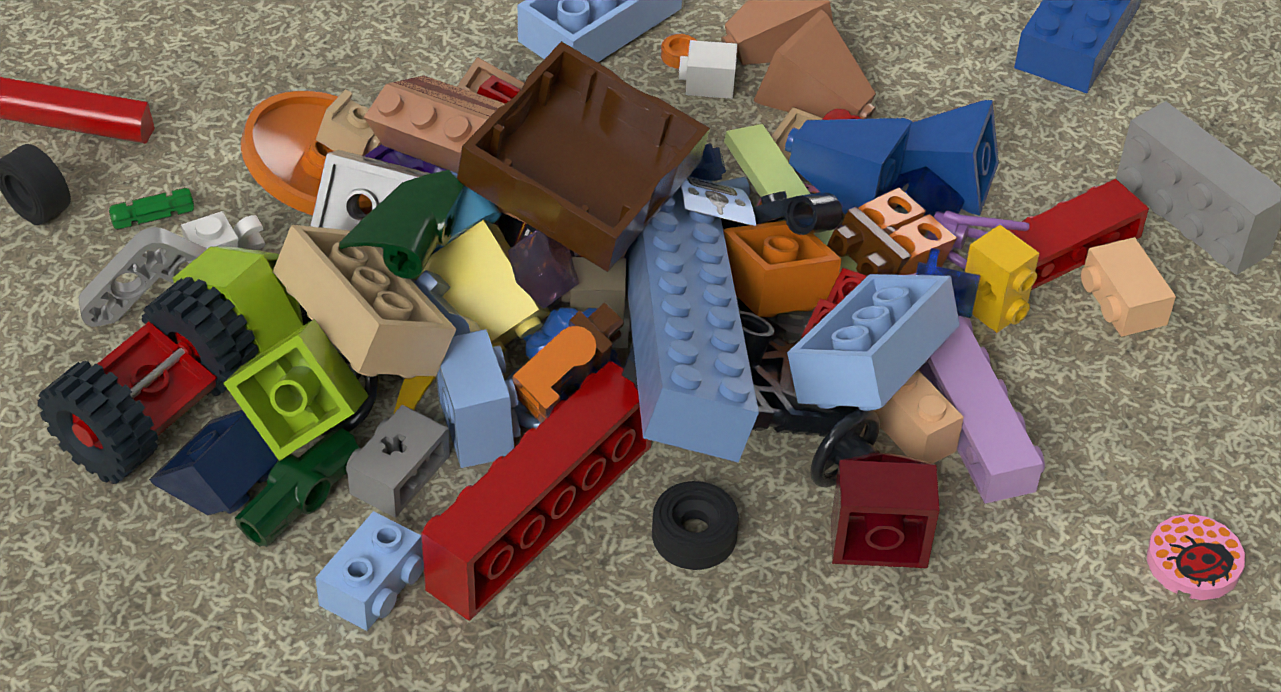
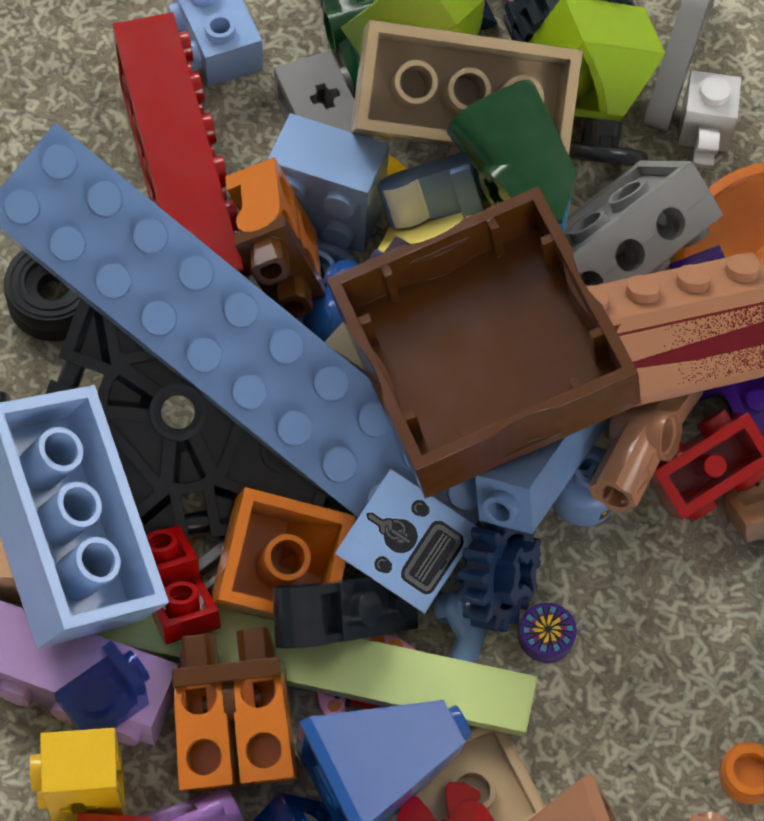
camera: 125 degrees right, 15 degrees up
white brick [679,40,737,99] -> none

